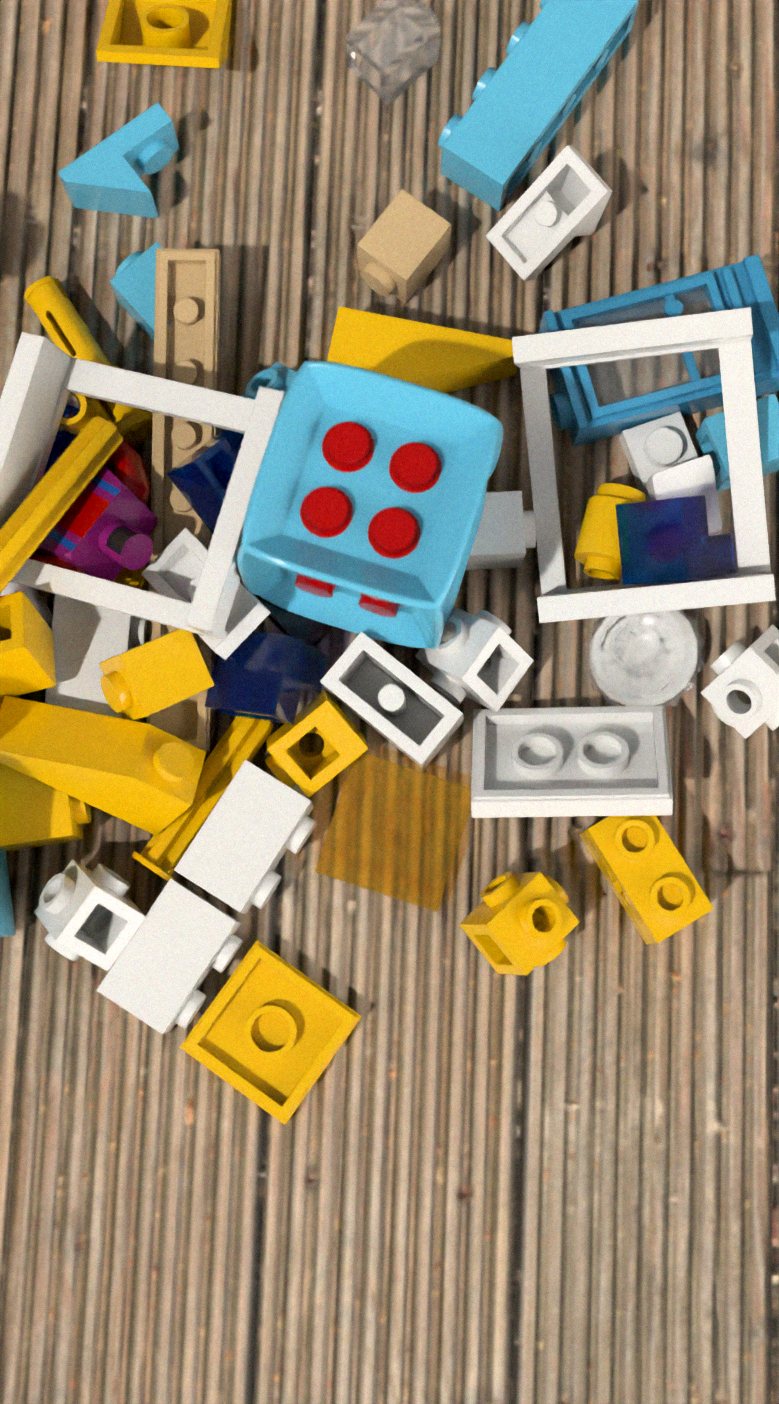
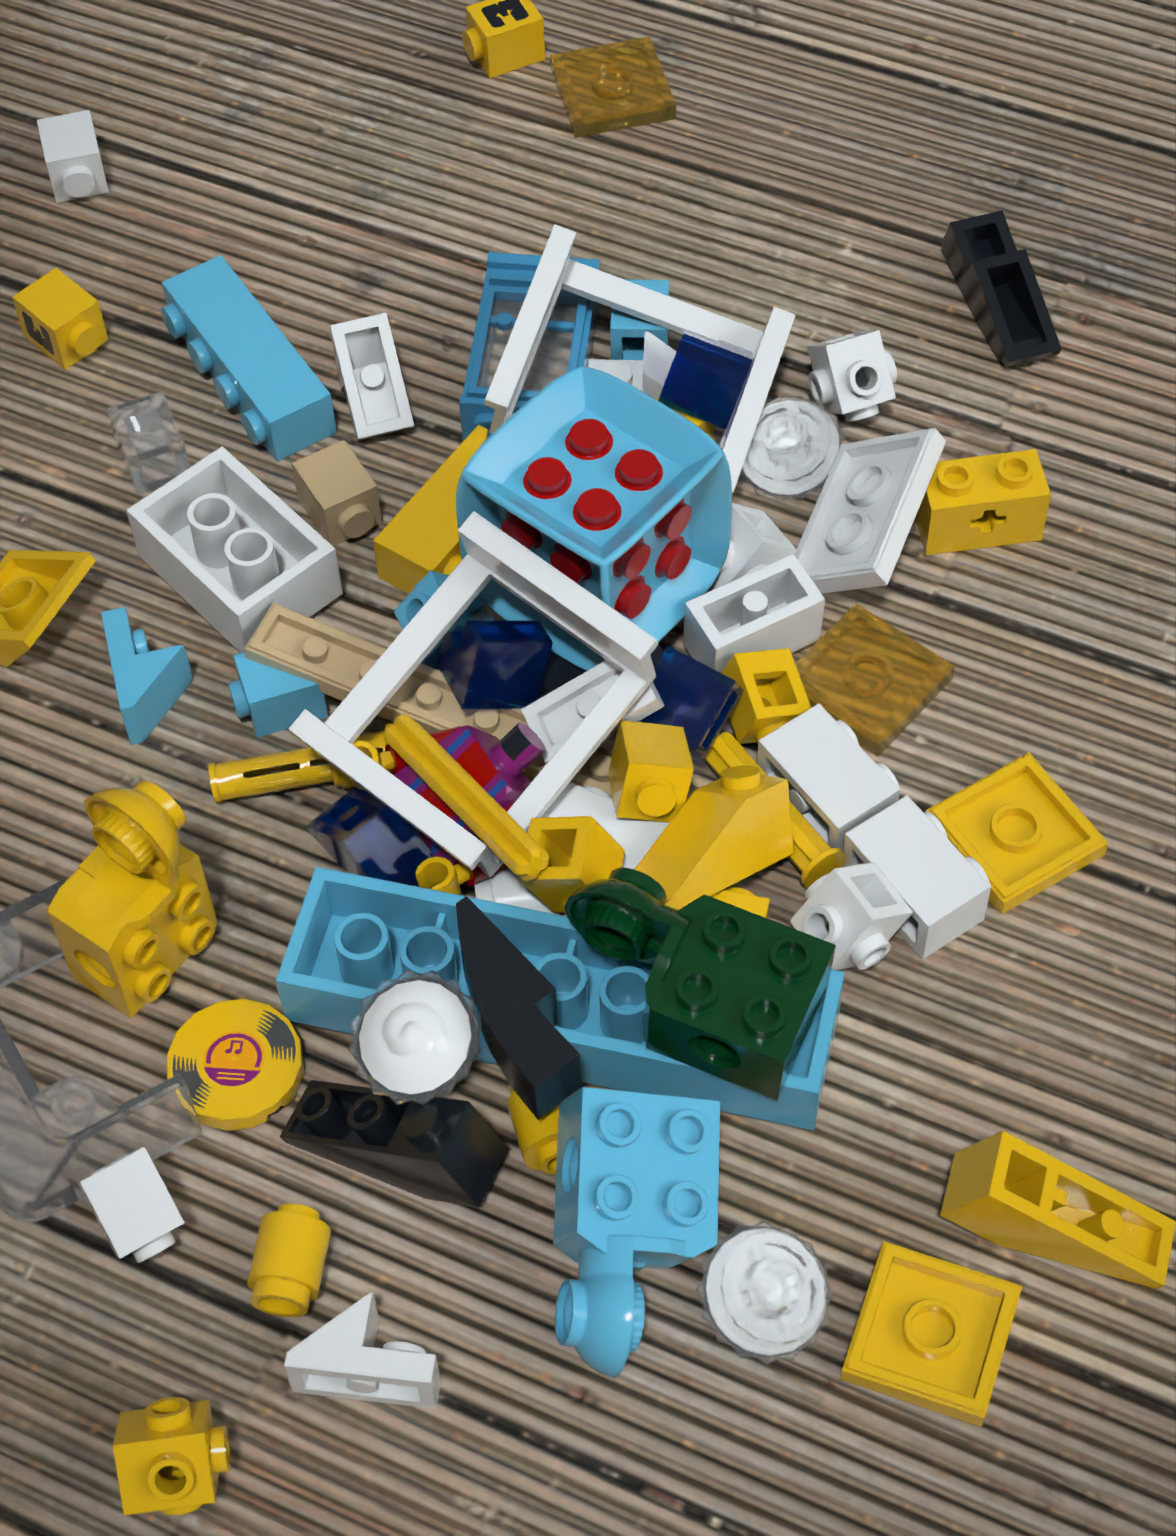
camera: 65 degrees left, 25 degrees down
yellow brick [459,871,580,975] -> none
none -> white brick [126,446,343,653]

